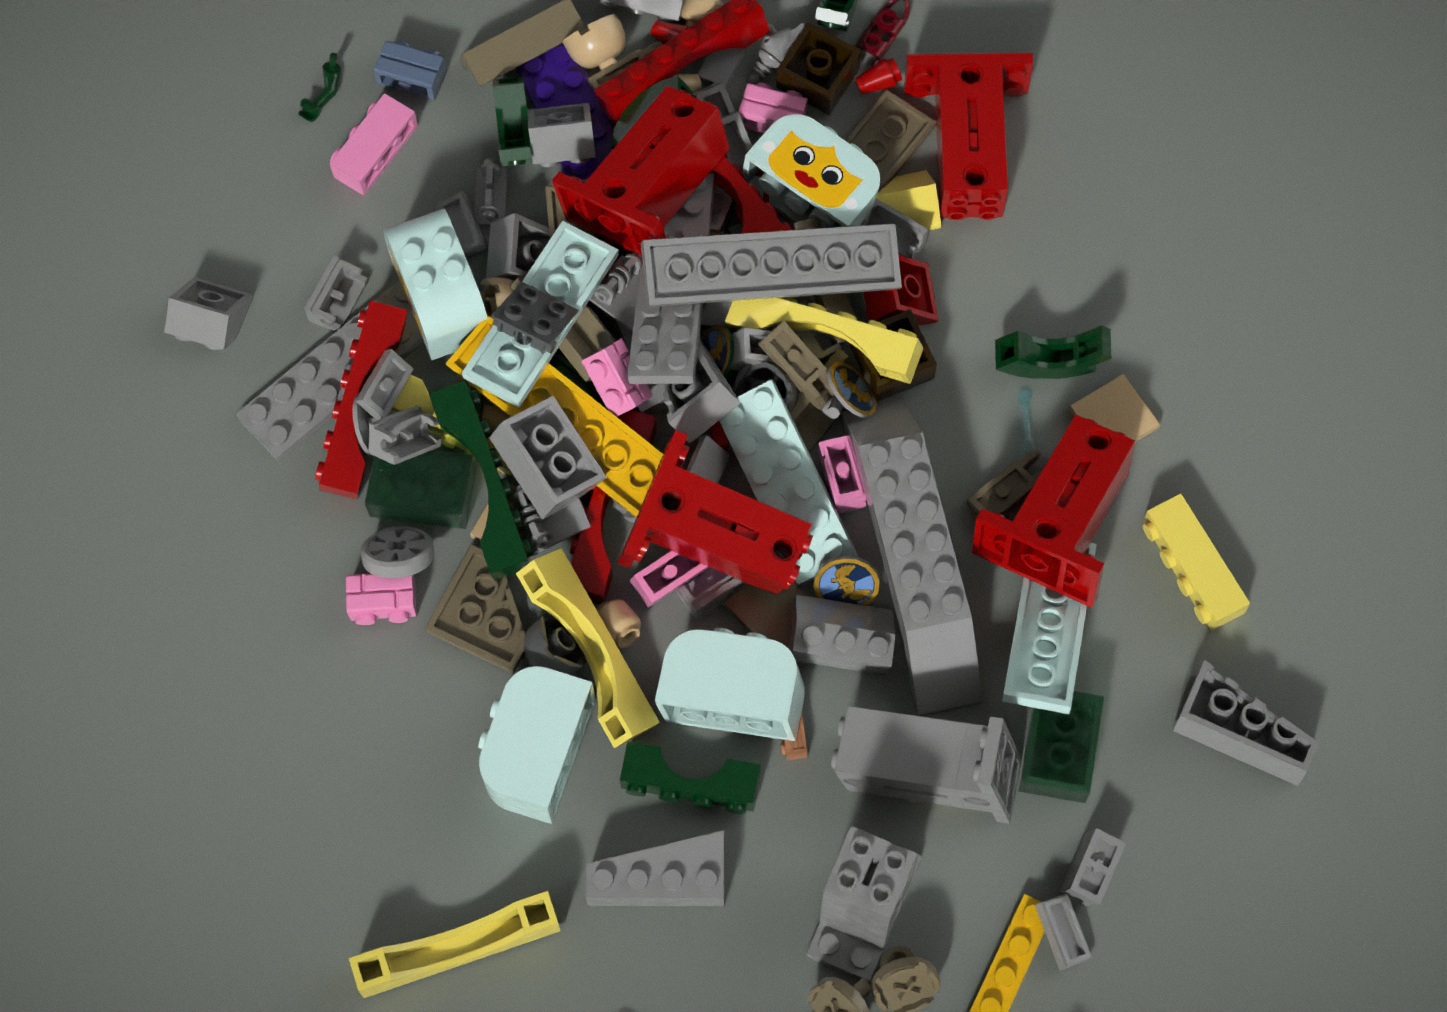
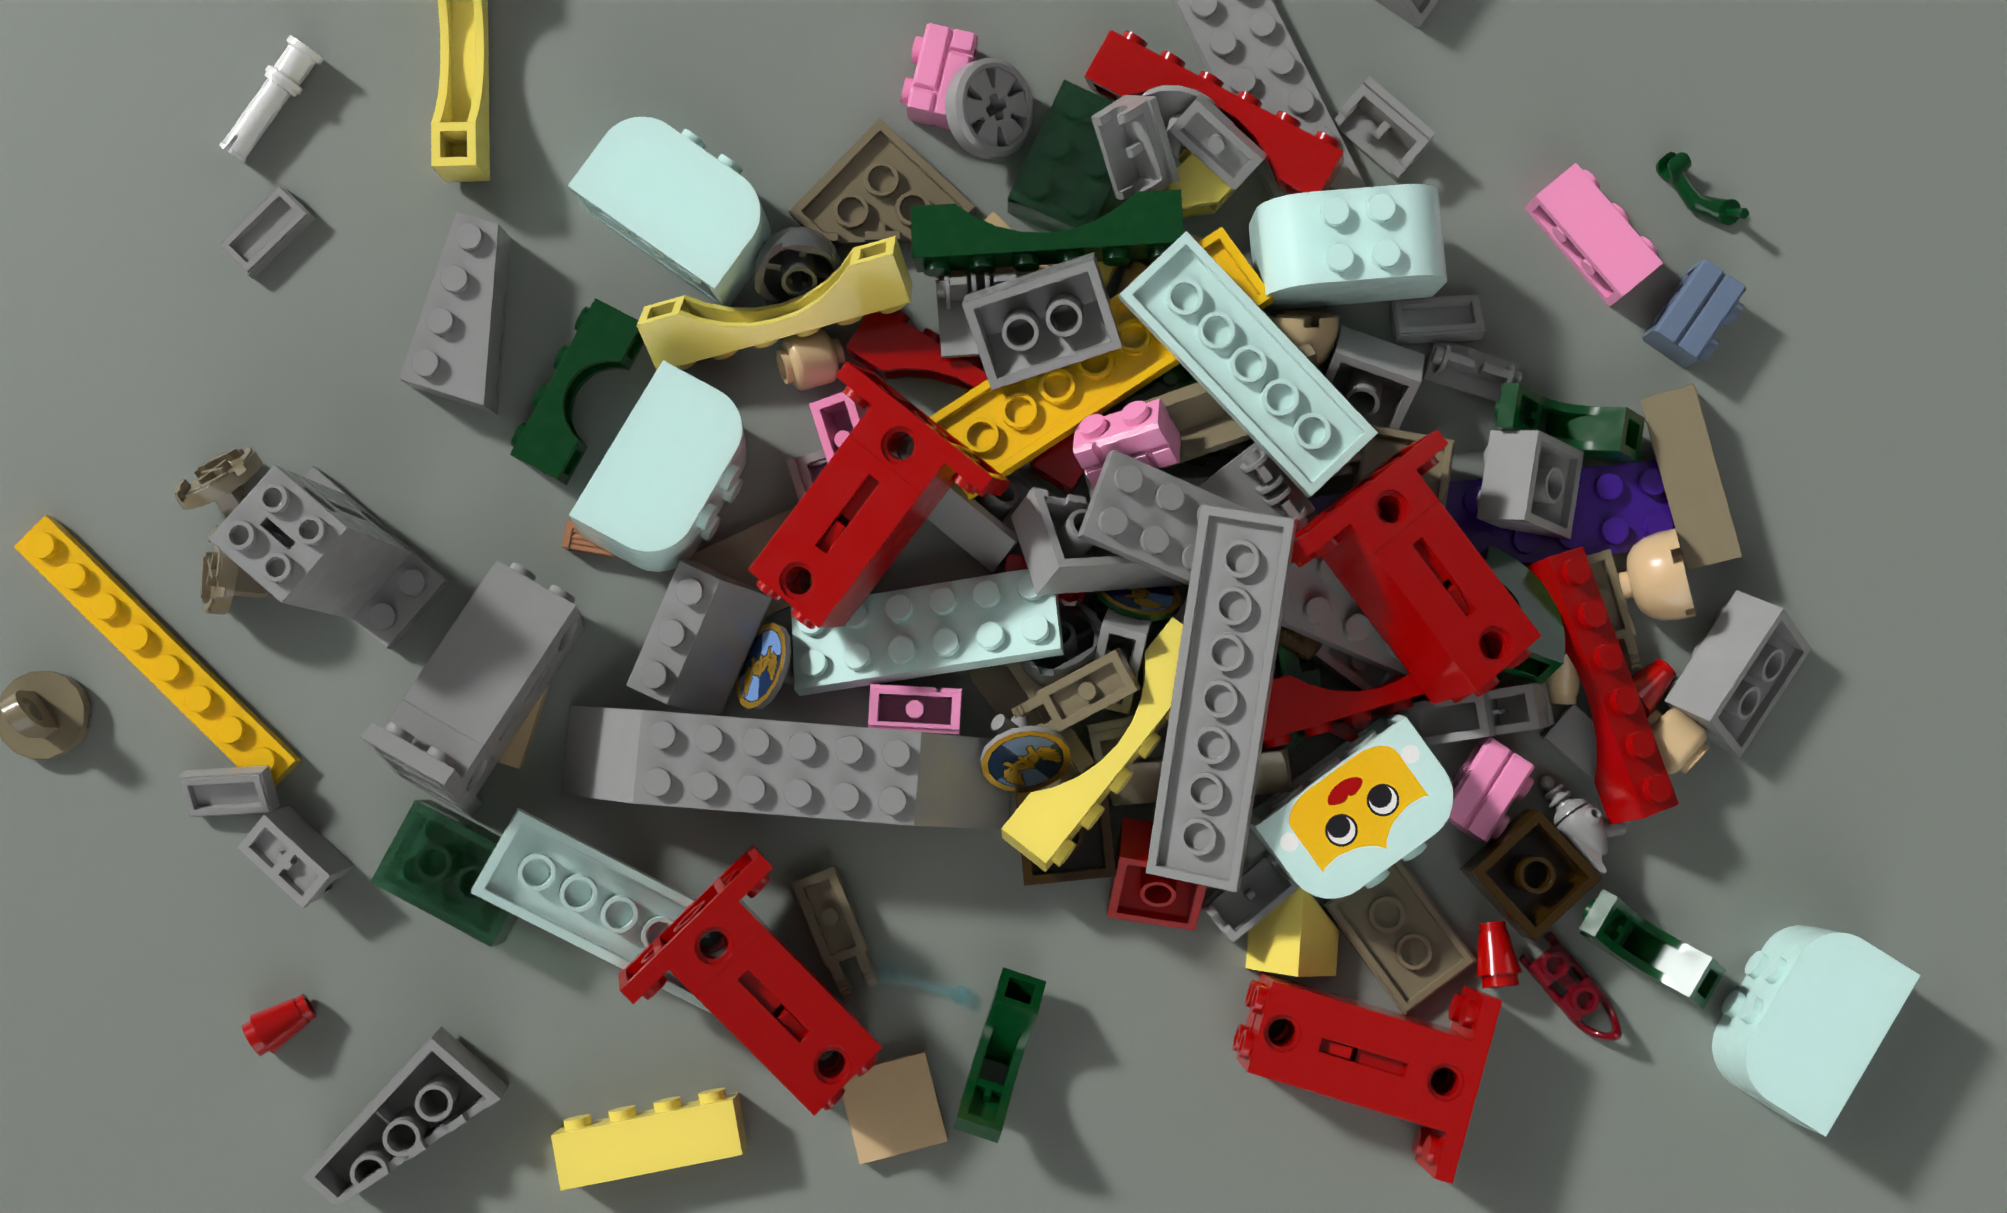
camera: 105 degrees right, 15 degrees up
dark grey hinge [491,282,579,354] -> none
none -> red cone [242,994,317,1056]

